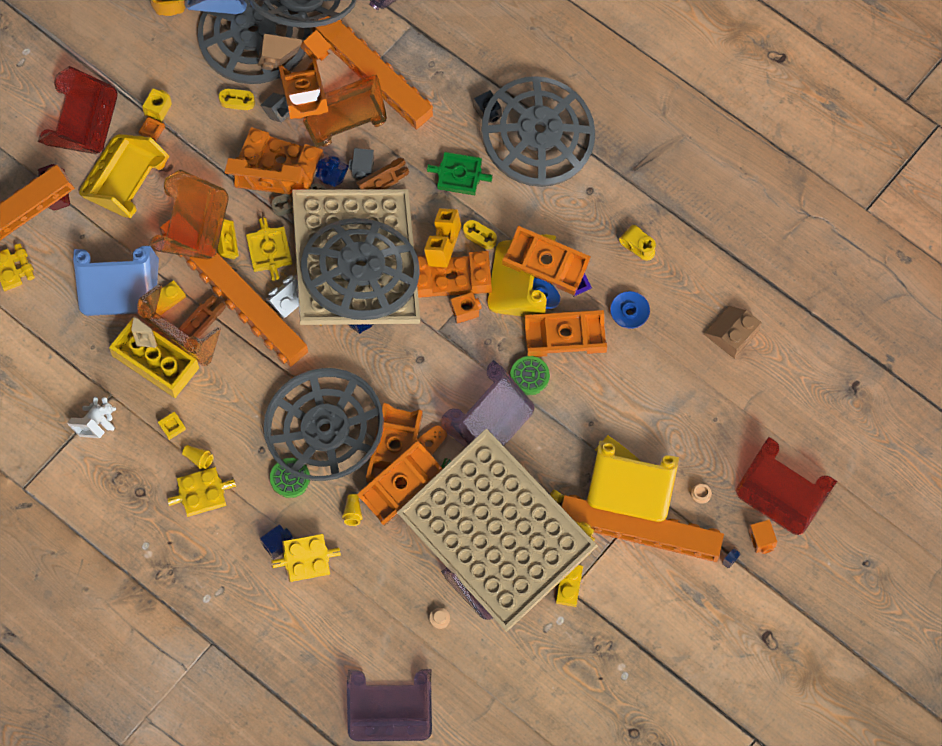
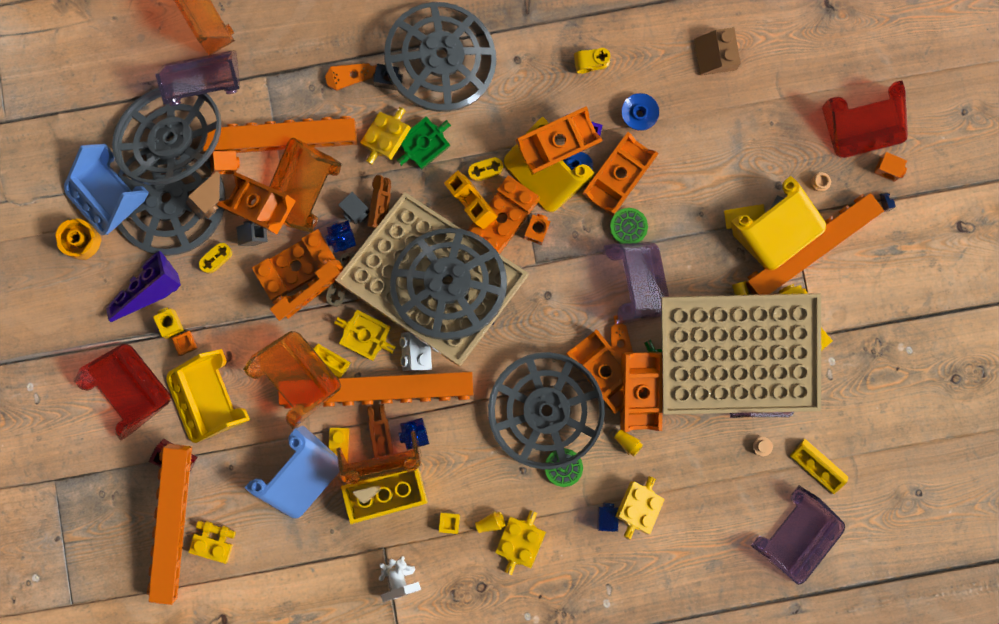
camera: 50 degrees left, 15 degrees up
none -> dark purple wedge [106,251,181,322]
none -> orange piece [325,63,377,91]
none -> yellow plate [360,107,411,165]
none -> clear blue brick [398,418,429,450]
none -> yellow slope [790,439,848,494]

